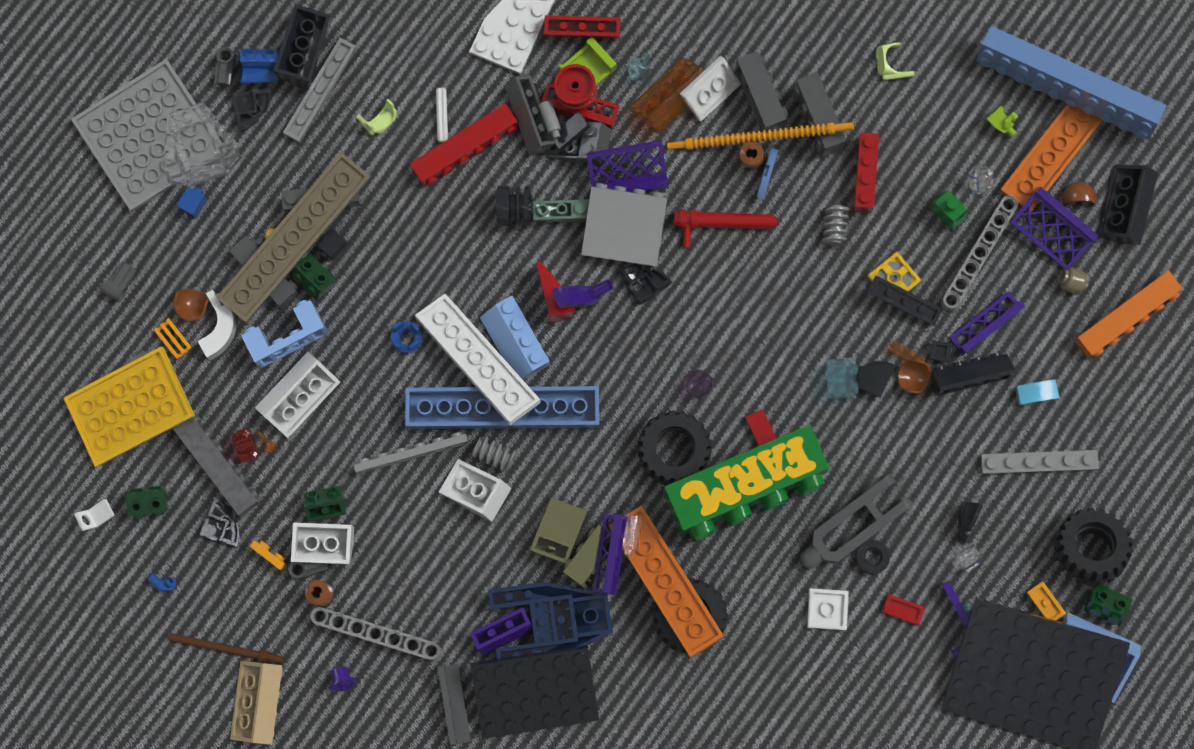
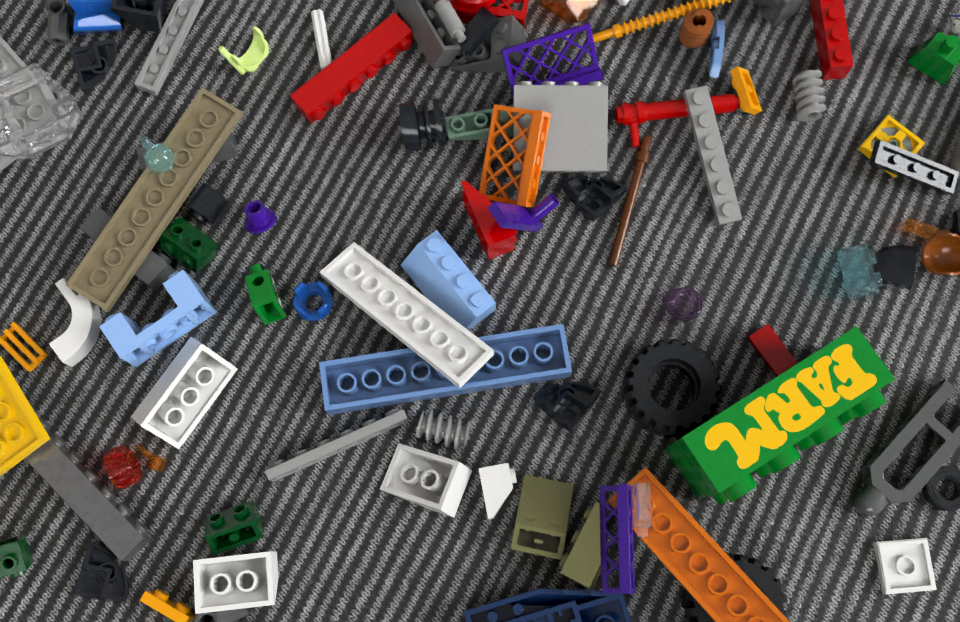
camera: 10 degrees left, 5 degrees down
dark orange helmet [174,289,209,321] -> none
blue brick [177,186,208,219] -> none
none -> clear light blue piece [139,136,175,173]
none -> dark purple piece [244,200,277,234]
none -> green torso [245,264,287,325]
none -> orange fence [479,104,551,208]
none -> white slope [479,463,517,520]
none -> black brick [533,382,601,433]
none -> reddish brown bar [608,136,652,267]
none -> light grey plate [683,86,742,226]
none -> light orange plate [730,66,762,115]

